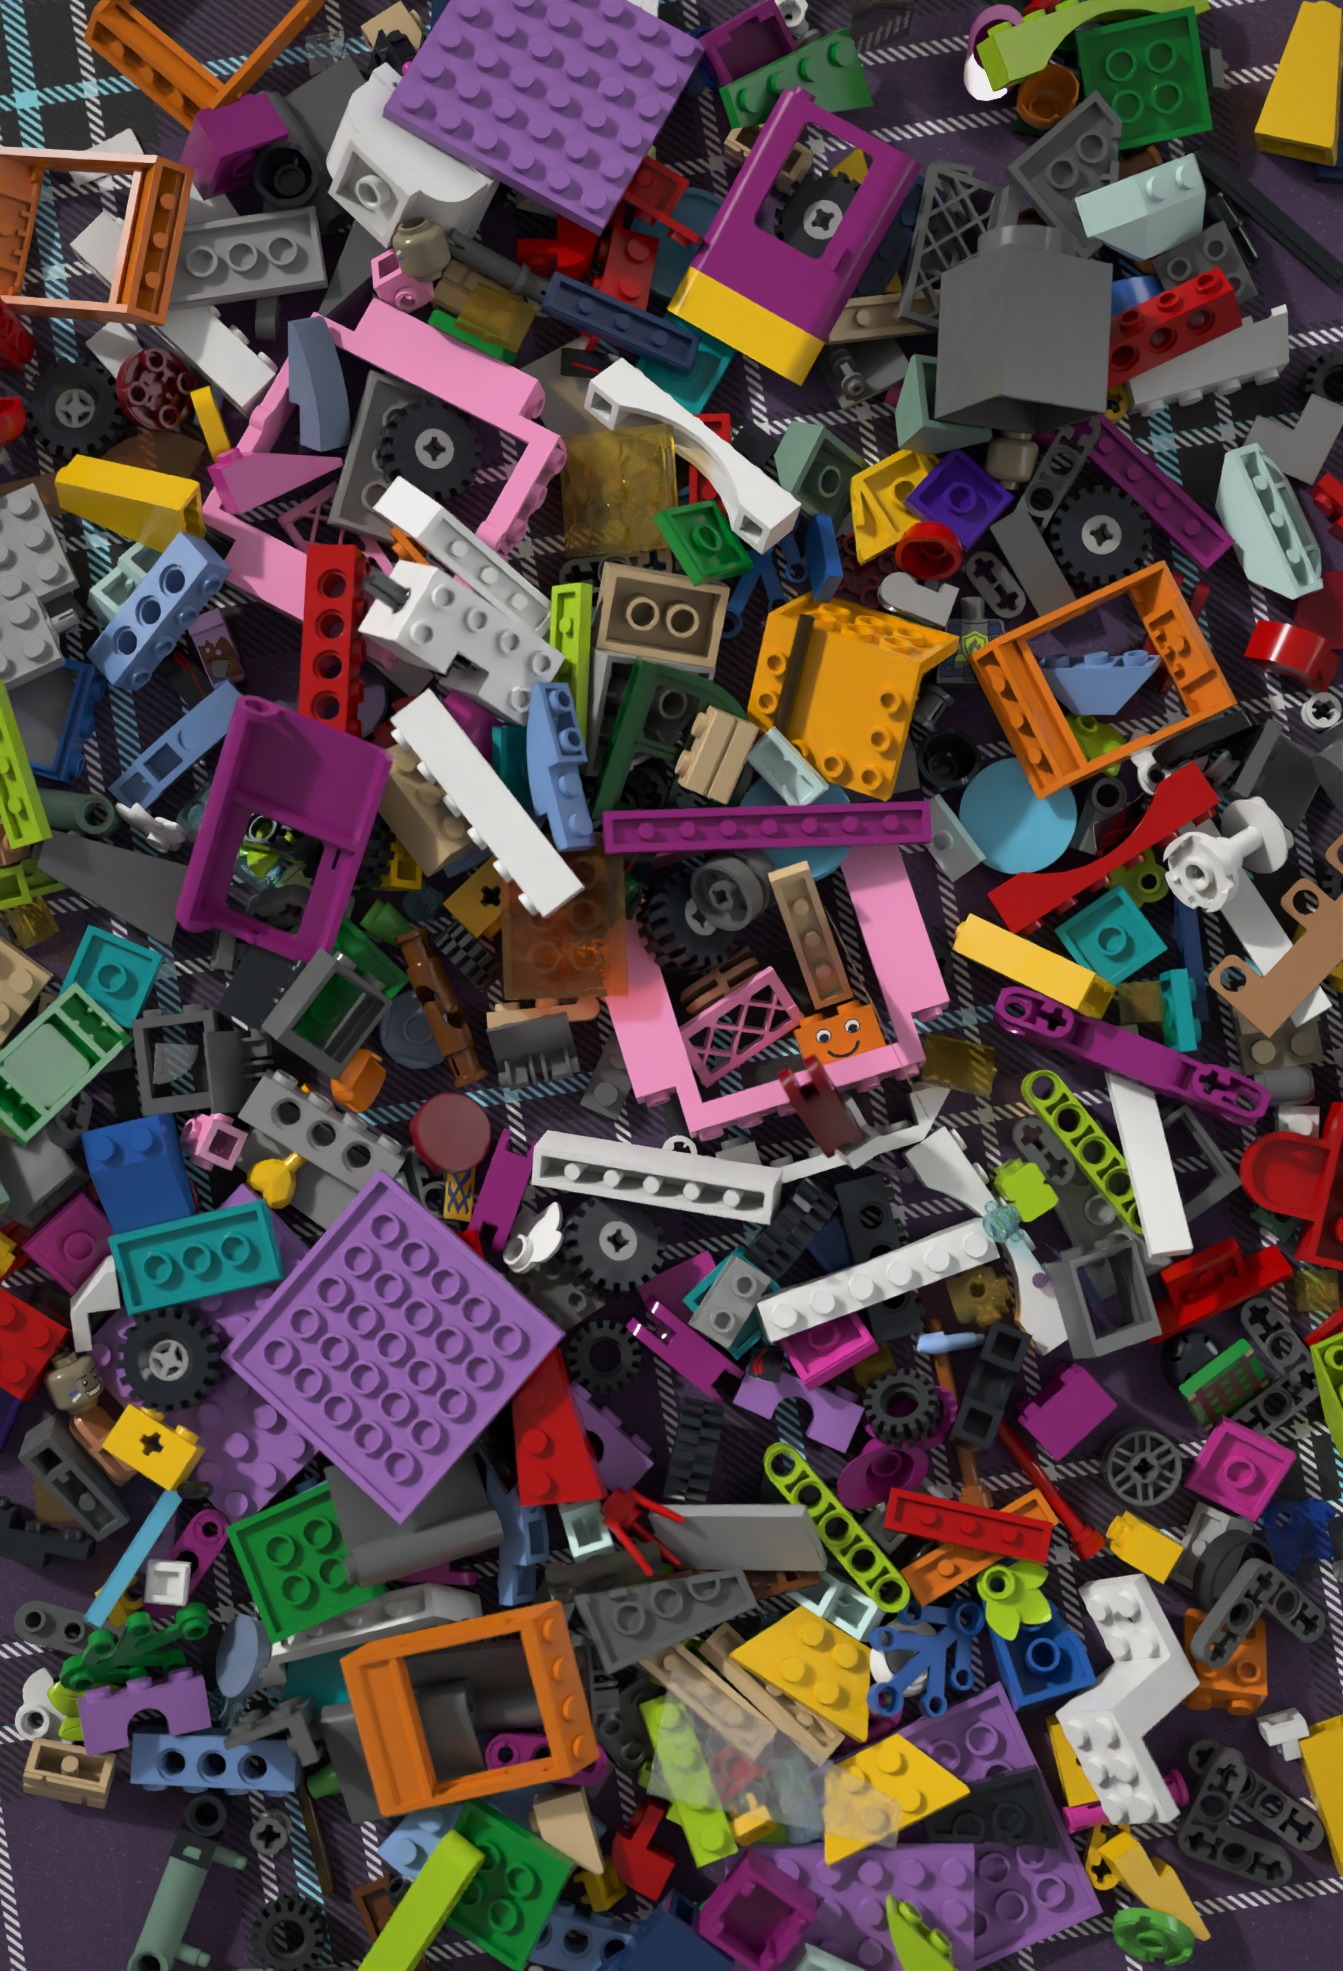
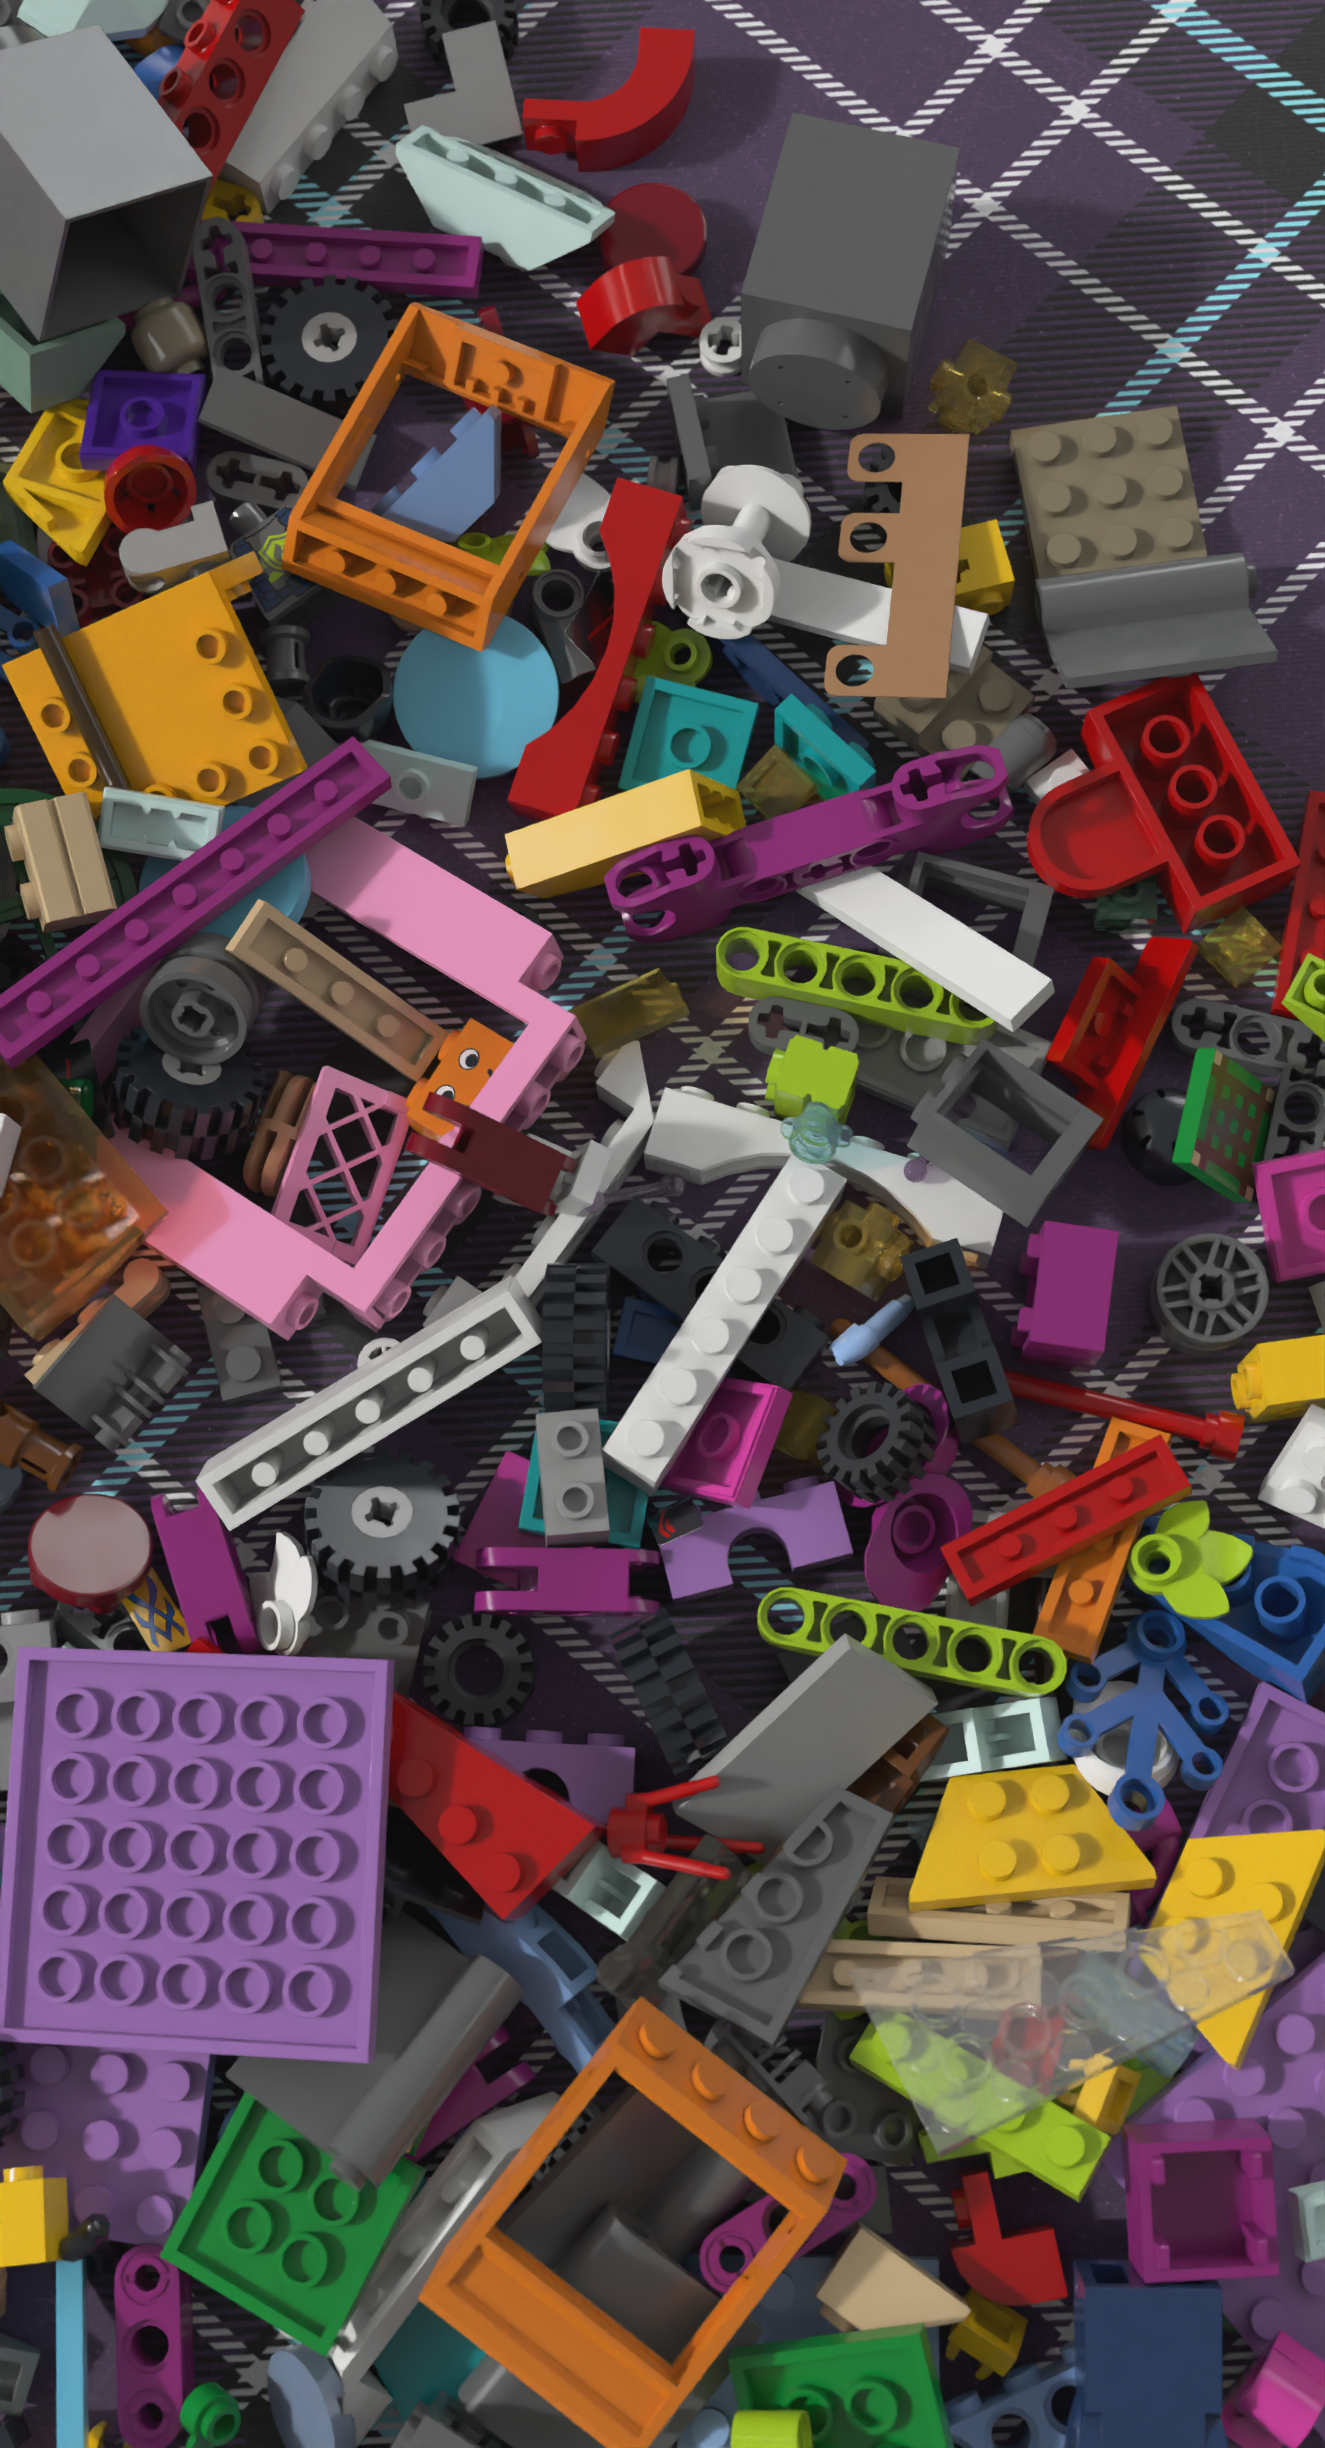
camera: 30 degrees left, 10 degrees down
white tile [144,1559,191,1606] -> none
medium nougat piece [824,906,930,1120] -> none
black beam [1151,708,1259,773] -> none

